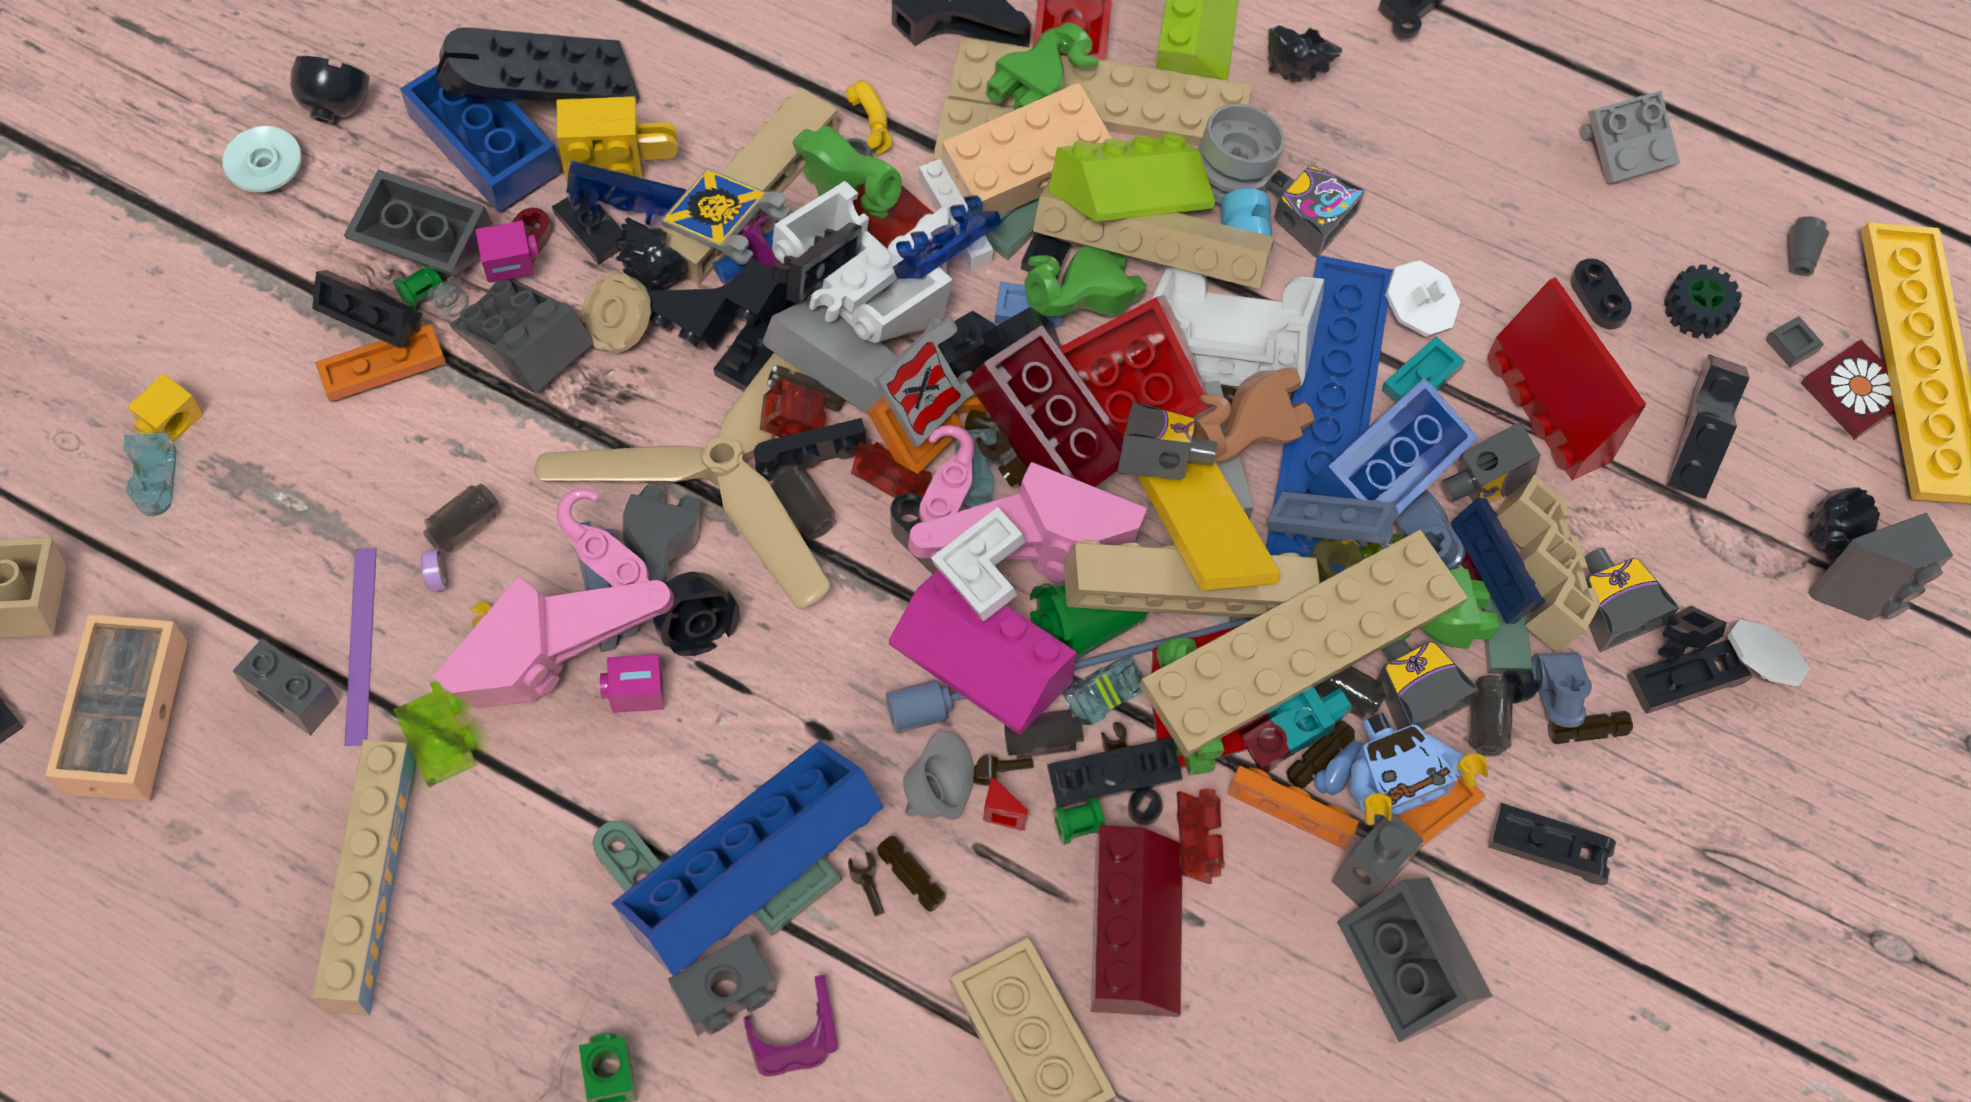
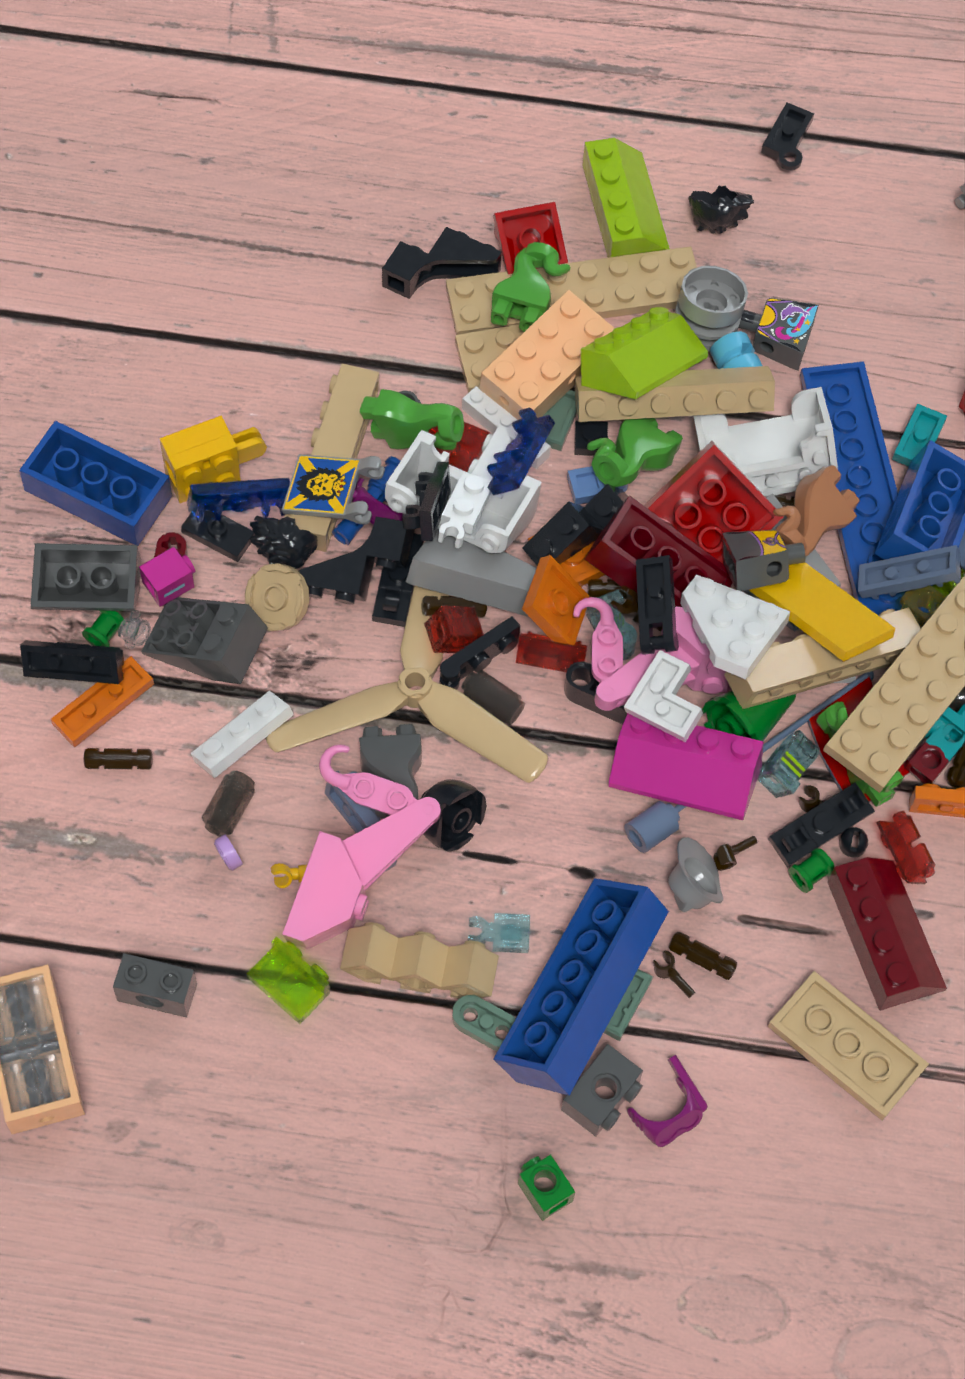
camera: 20 degrees left, 0 degrees up
tan brick [312,739,417,1015] -> none
medium lavender sticker [345,548,376,746] -> none
black plate [435,27,640,104] -> none
dark pink brick [600,654,664,713] -> none
yellow arm [846,80,893,155] -> none
flag [874,317,975,447] -> none
red slope [983,778,1028,831] -> none
clear smoke head [1003,709,1084,759] -> none
white piece [1385,260,1460,337] -> none
none -> dark brown axle [83,748,153,769]
none -> white plate [191,691,294,778]
none -> tan brick [340,922,499,999]
none -> clear light blue plate [468,913,530,953]
none -> black plate [636,555,679,655]
none -> white plate [680,575,790,679]

